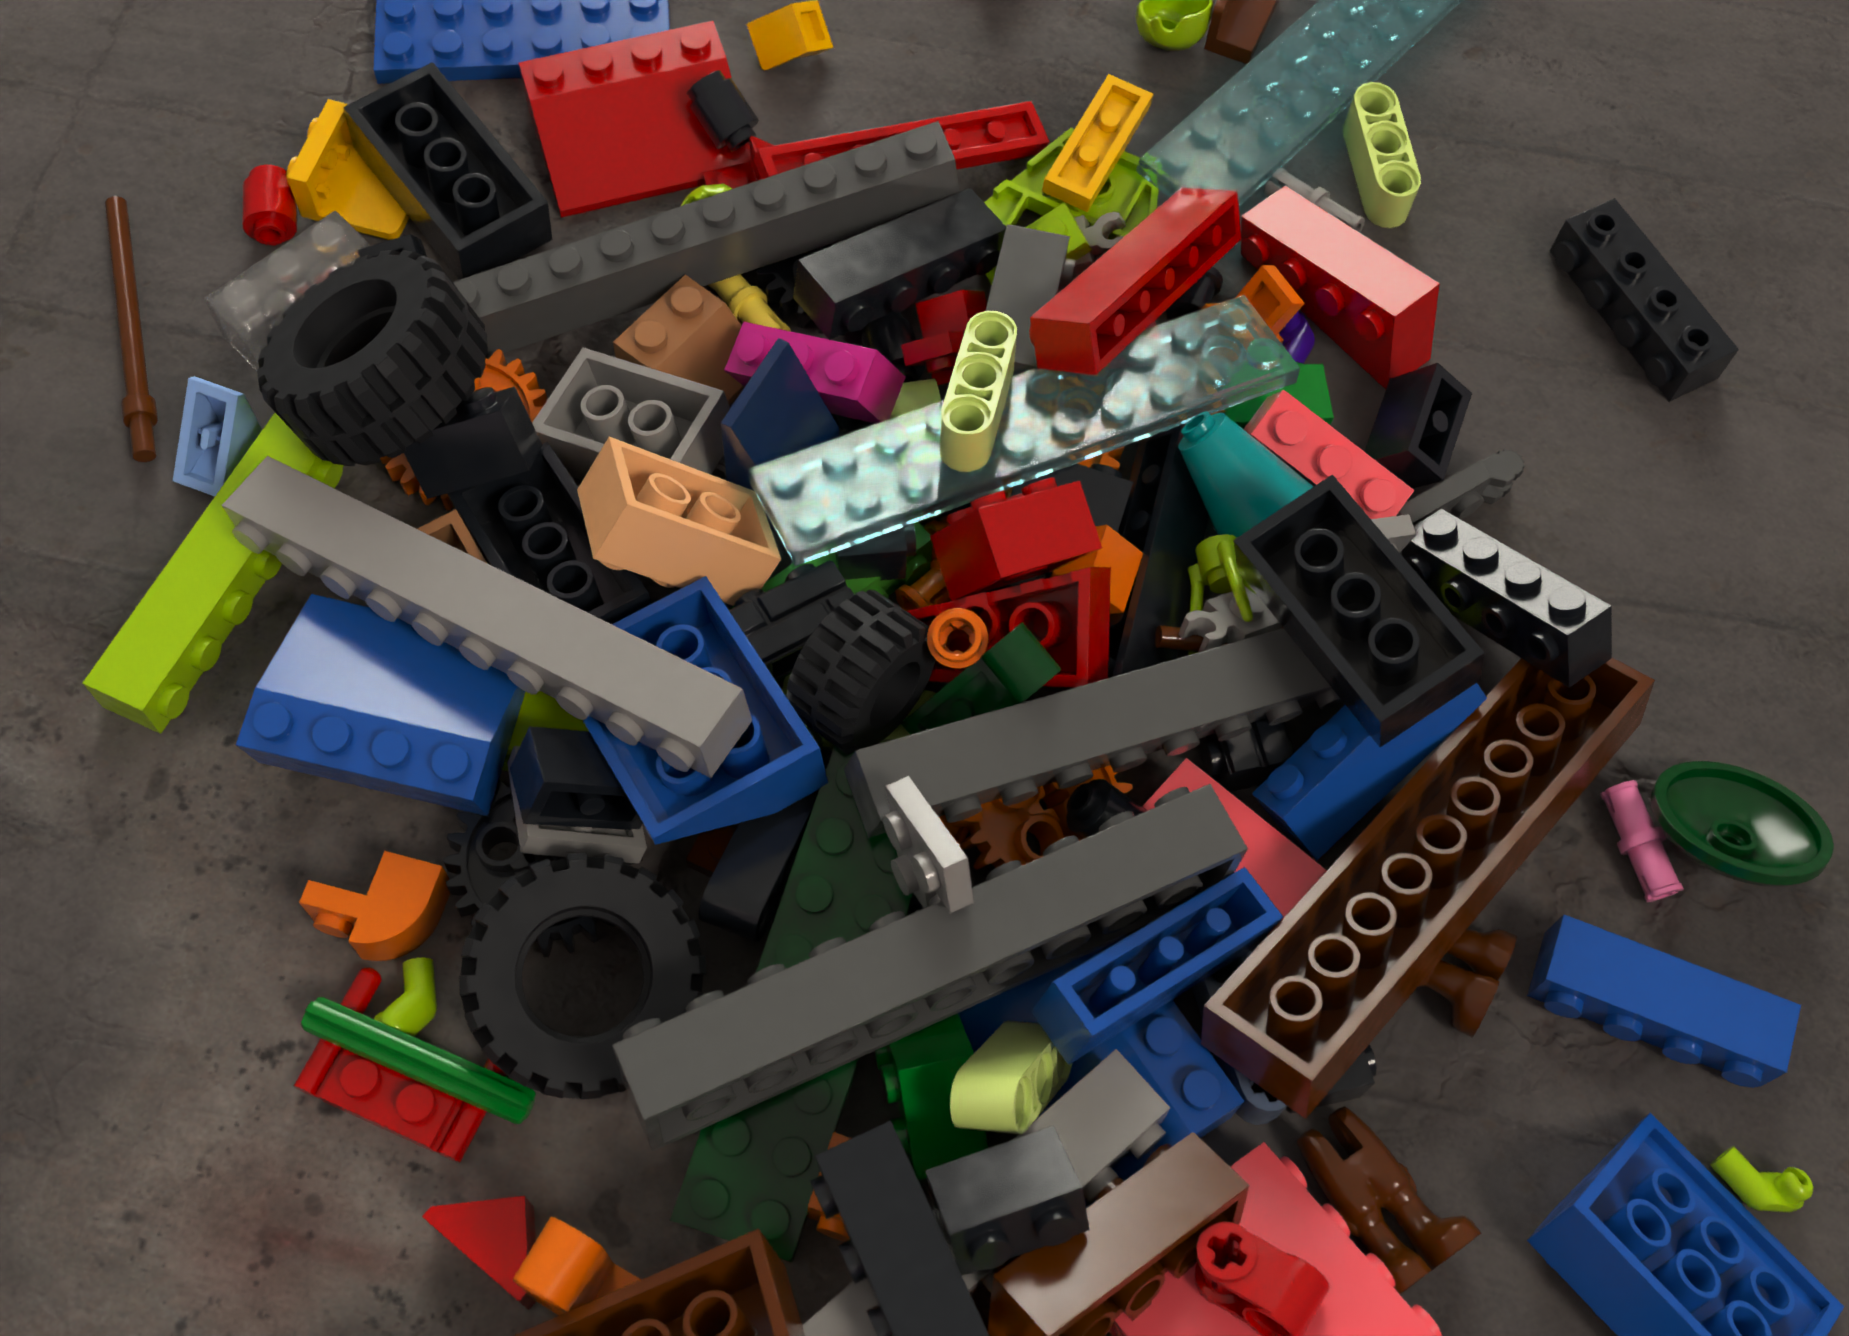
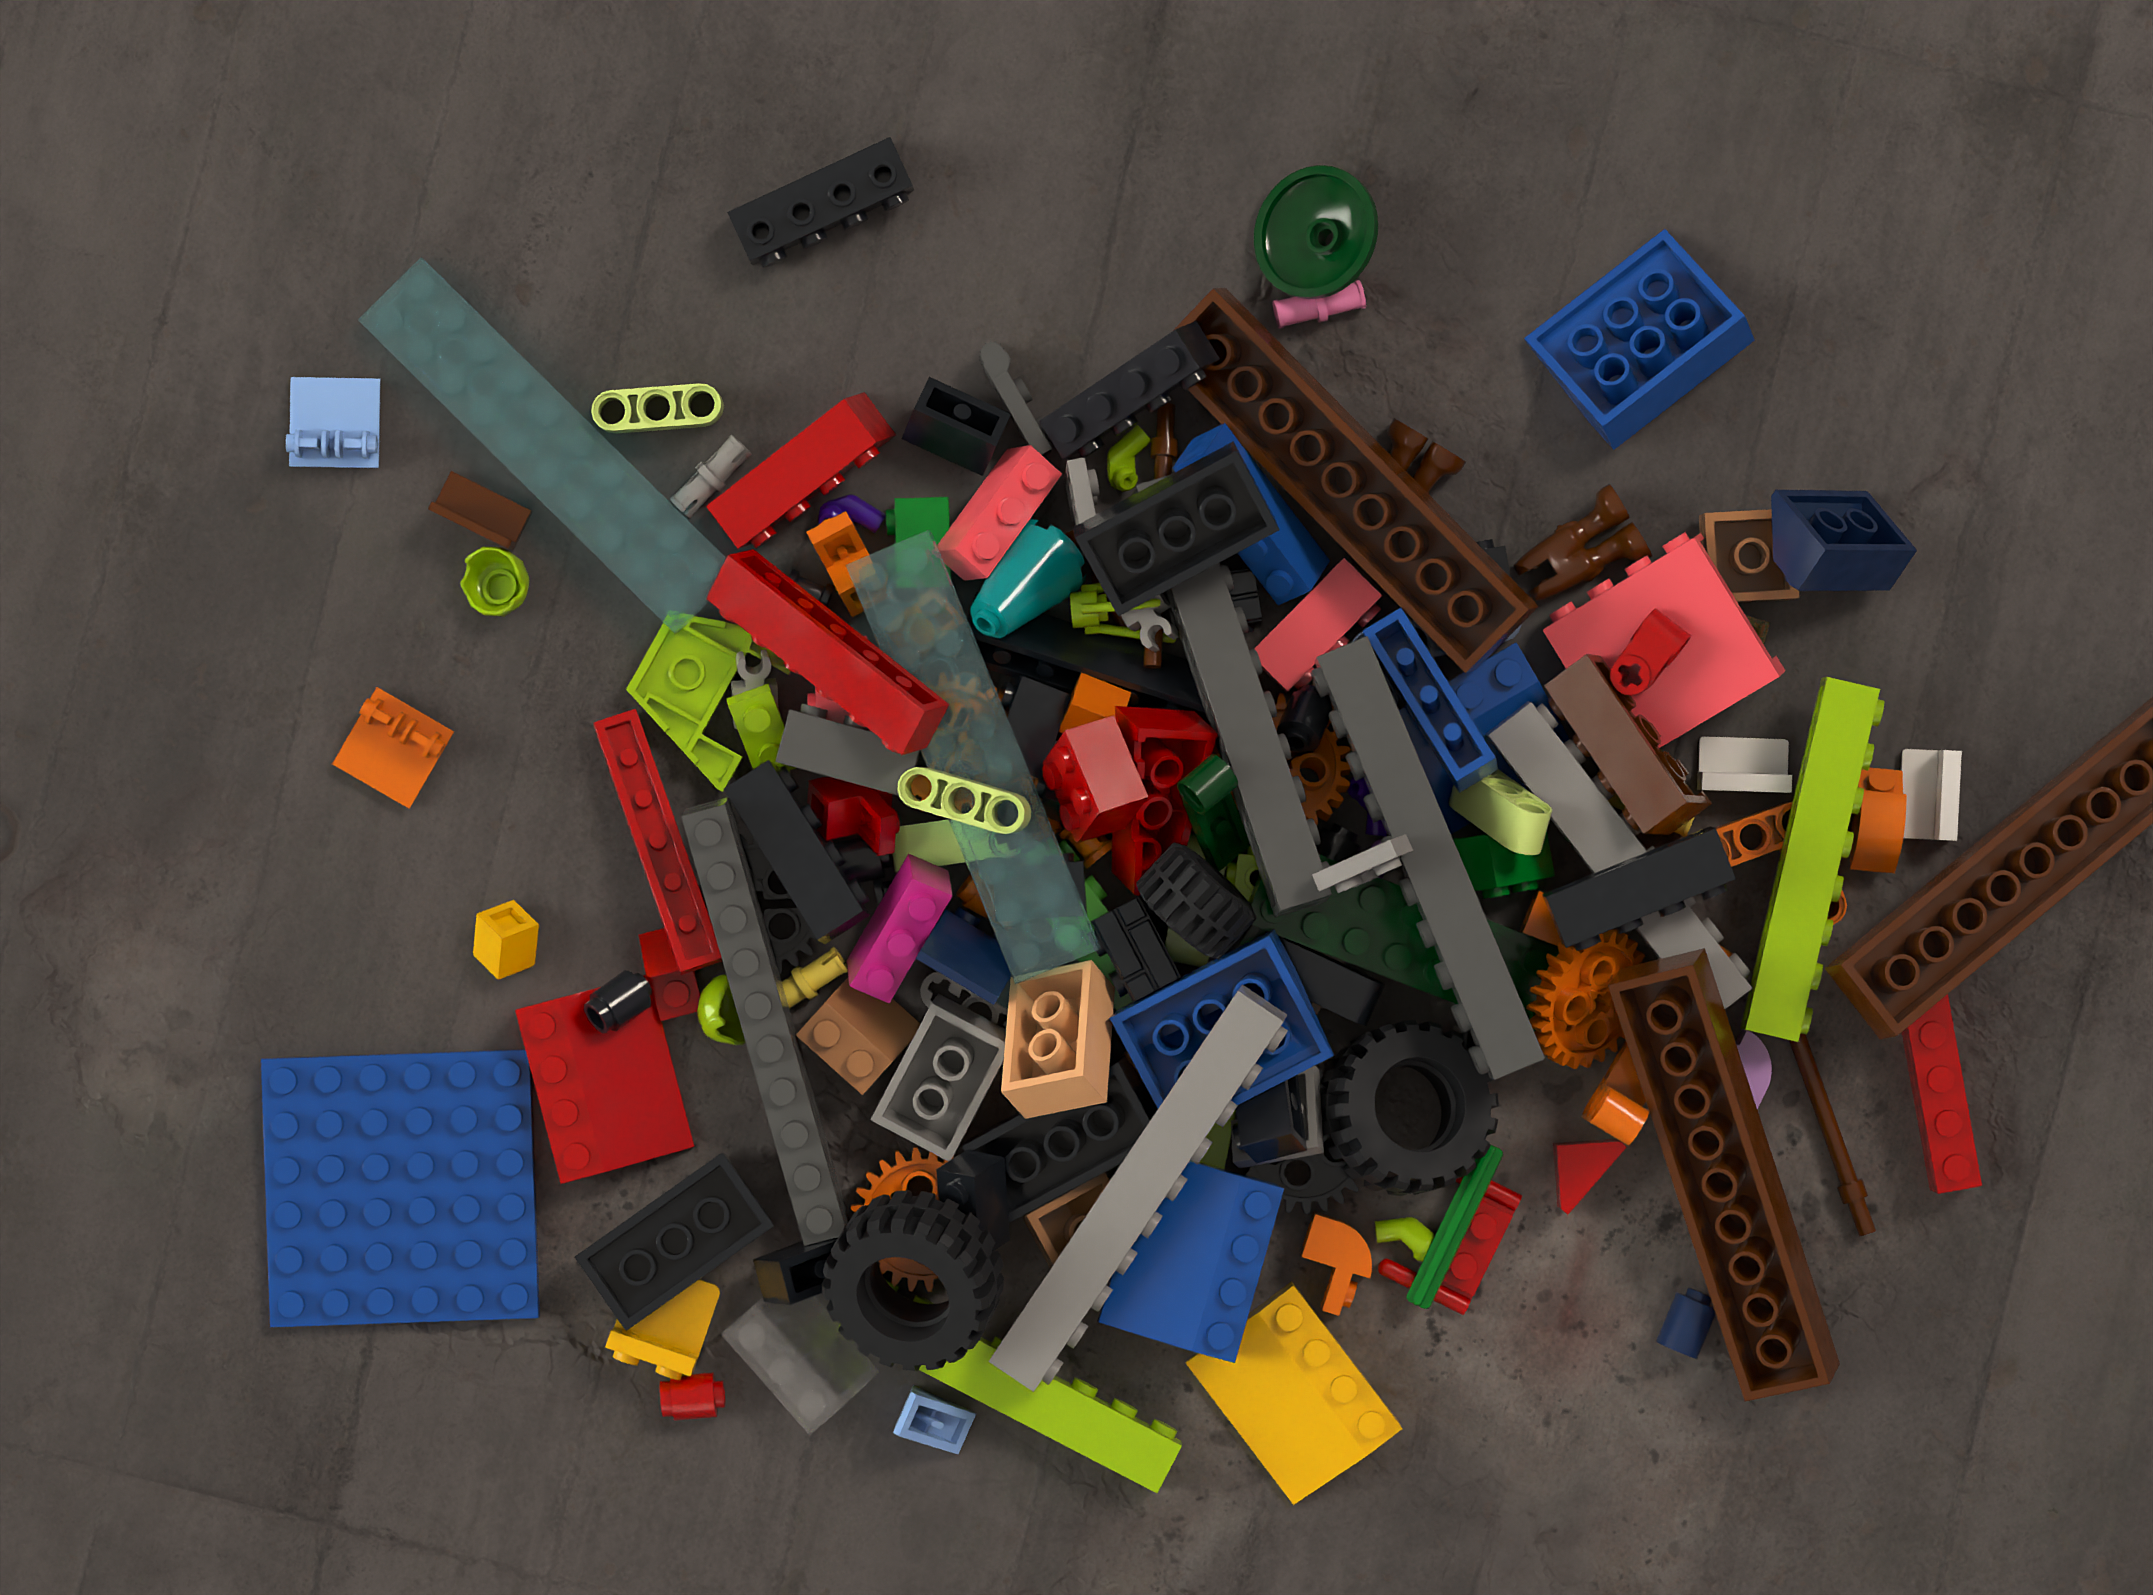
camera: 85 degrees left, 25 degrees up
reddish brown bar [105,196,158,462] -> none
black brick [925,1126,1090,1276] -> none
orange cone [927,608,988,669] -> none
yellow plate [1042,74,1153,212] -> none
blue brick [1527,914,1801,1088] -> none
lime arm [1710,1146,1813,1213] -> none
none -> yellow slope [1185,1281,1403,1505]
none -> orange gear [1526,929,1645,1069]

